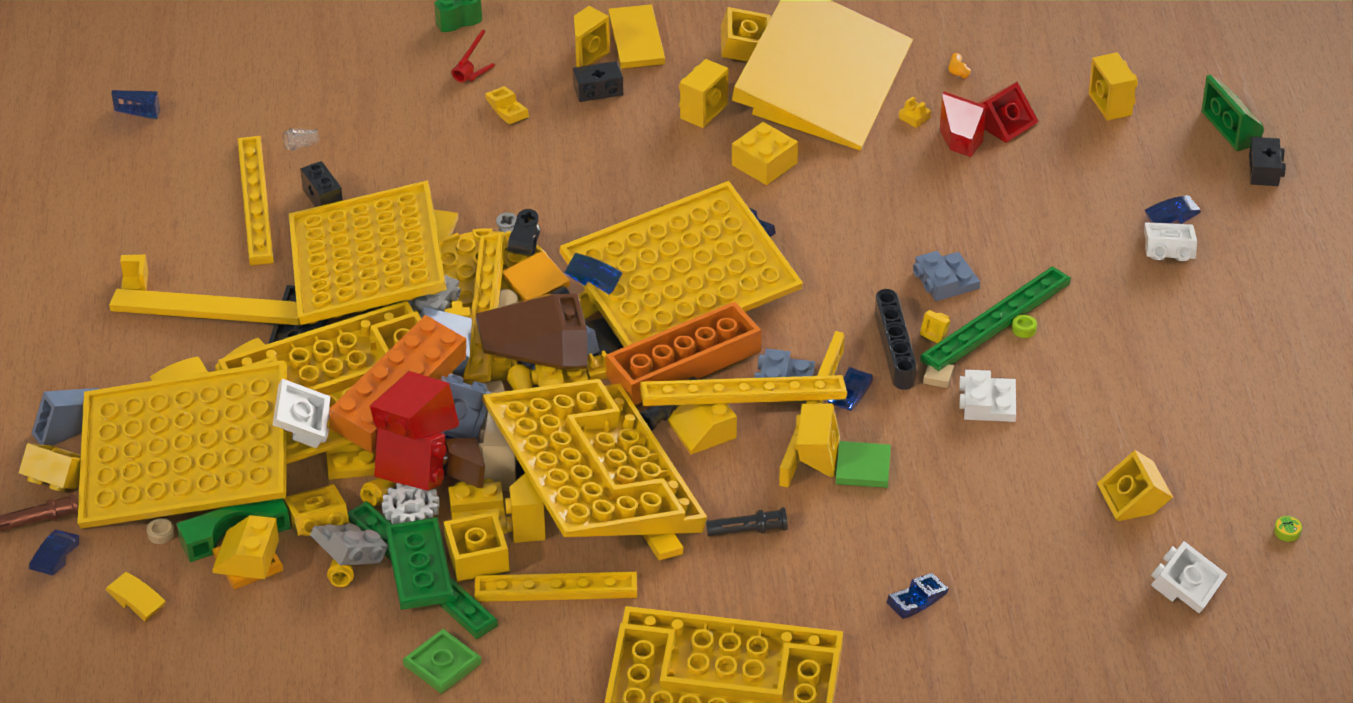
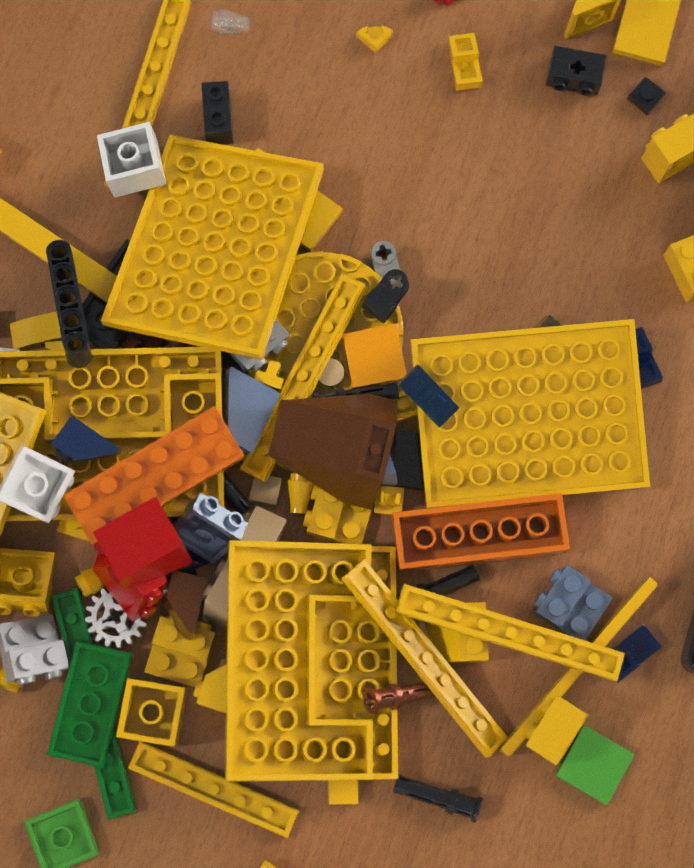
camera: 20 degrees right, 35 degrees up
none -> black beam [46,240,92,368]
none -> dark blue slope [51,415,122,463]
none -> white brick [97,122,166,198]
none -> yellow tile [341,559,508,758]
none -> yellow tile [356,26,393,53]
none -> copper pin [363,682,436,714]
none -> black plate [627,77,666,116]

